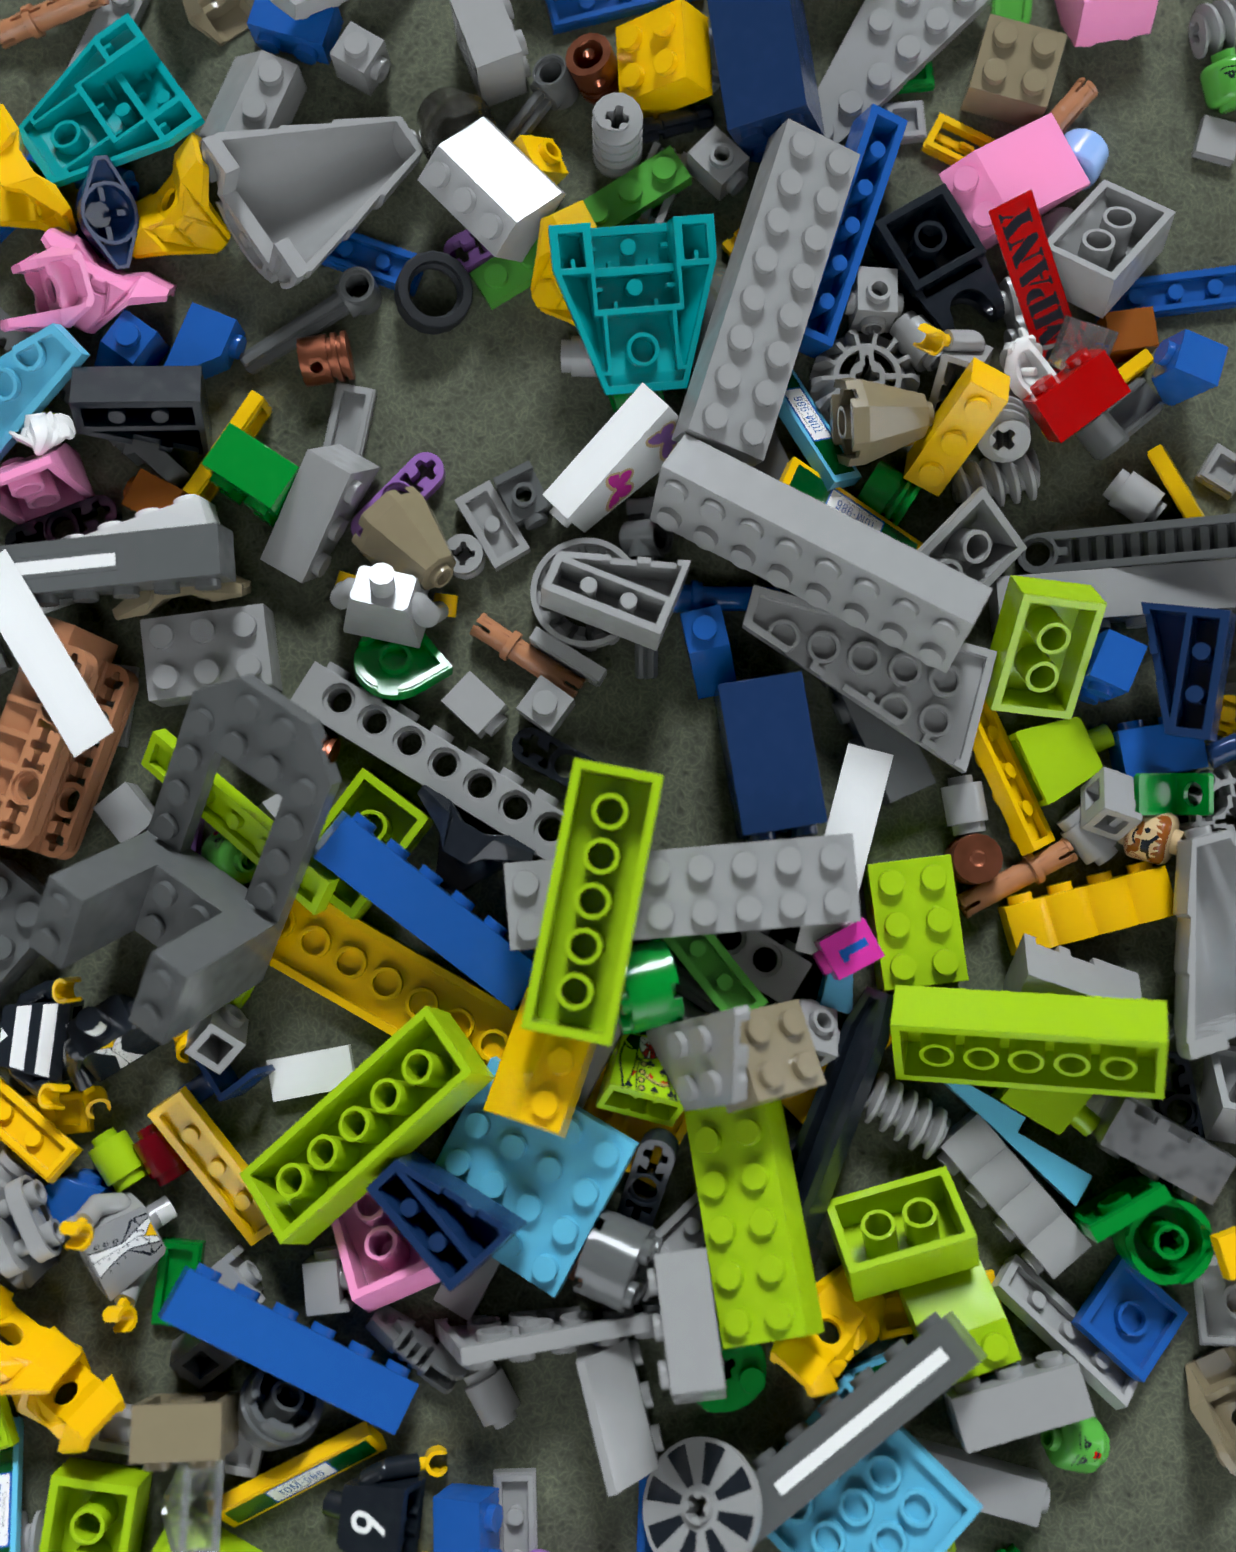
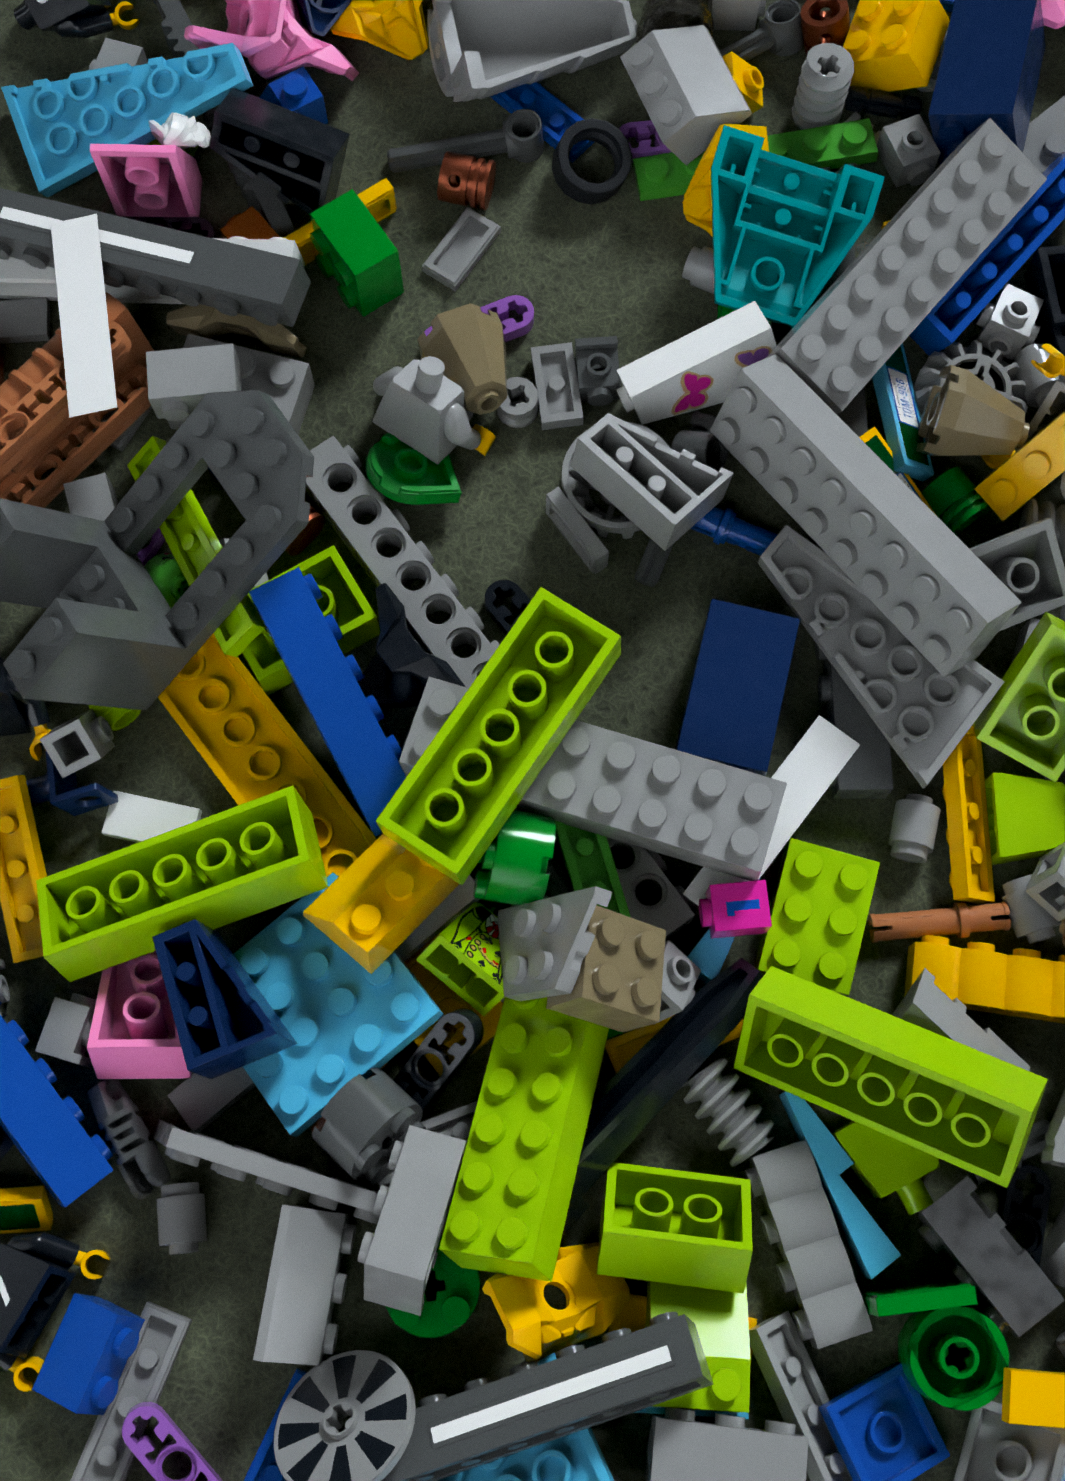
camera: 20 degrees right, 10 degrees down
blue slope [164,302,247,379] -> none
light grey wedge [260,444,380,583] -> none
light grey brick [441,671,509,739] -> none
nougat pin [470,613,586,698] -> none
light grey brick [516,675,576,737] -> none
blue slope [680,604,736,700] -> none
copper piece [944,833,1003,885] -> none
none -> light grey brick [146,343,242,421]

